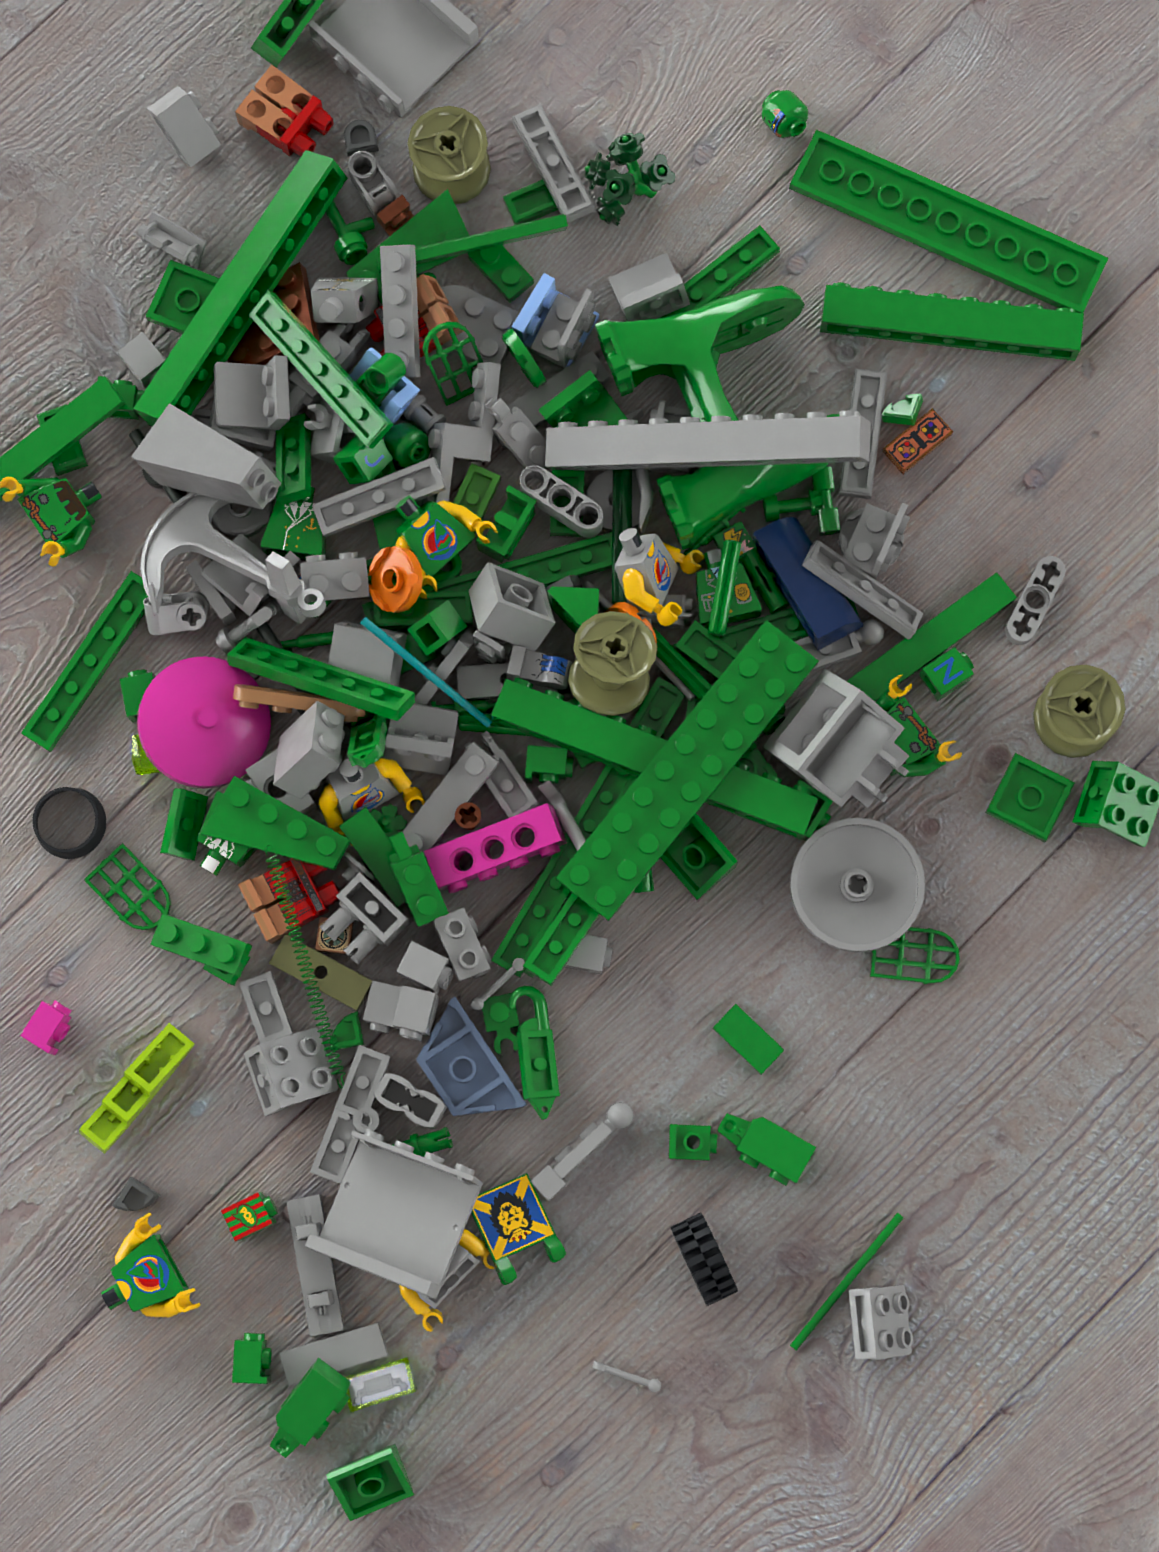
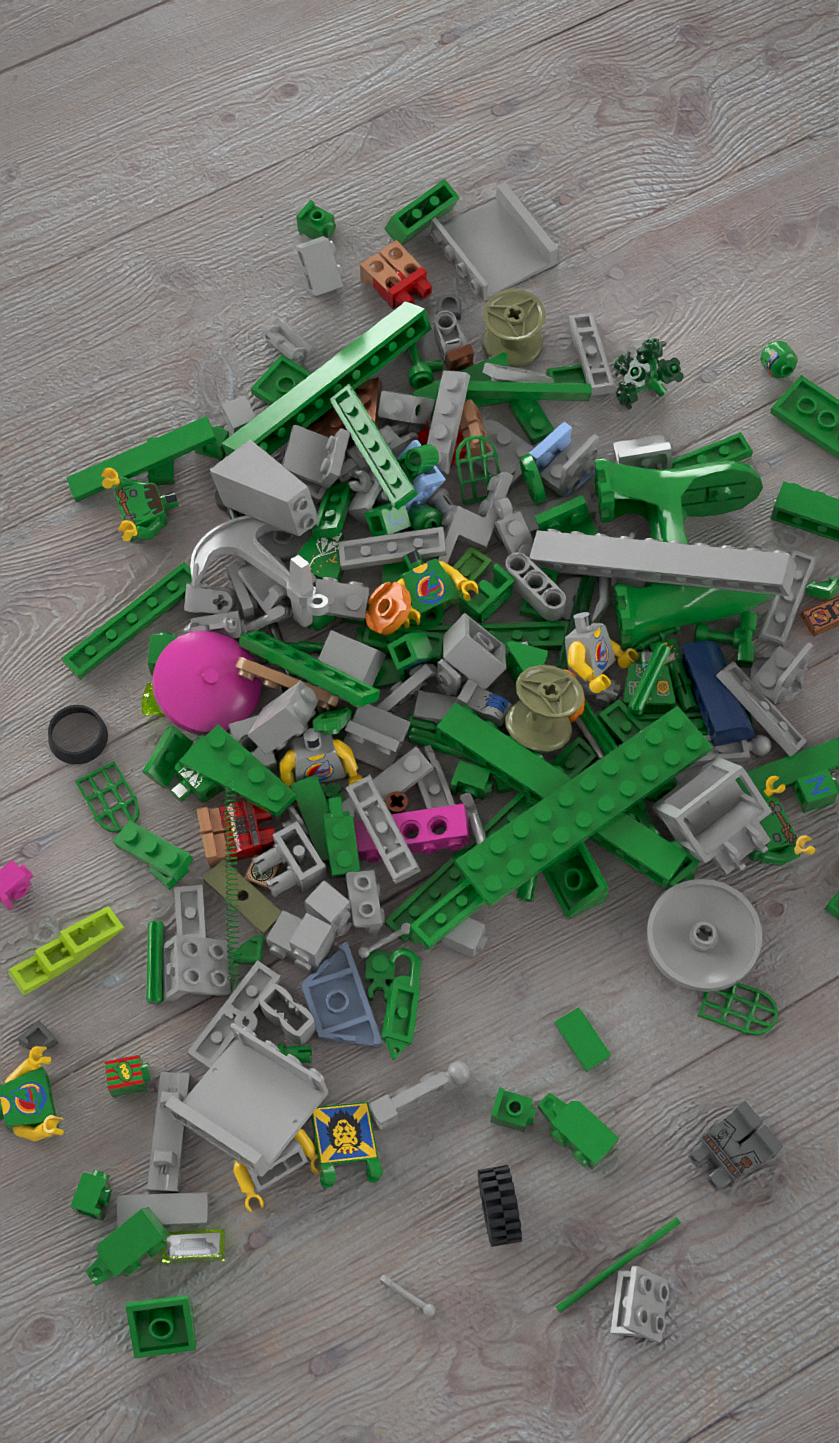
camera: 10 degrees right, 15 degrees down
teal axle [361,617,492,727] -> none
none -> green axle [146,920,164,1004]
none -> light grey hinge [184,611,242,639]
none -> green brick [296,200,336,240]
none -> light grey plate [346,775,421,884]
none -> light grey hinge [483,363,555,383]
none -> dark grey hips [688,1101,783,1191]

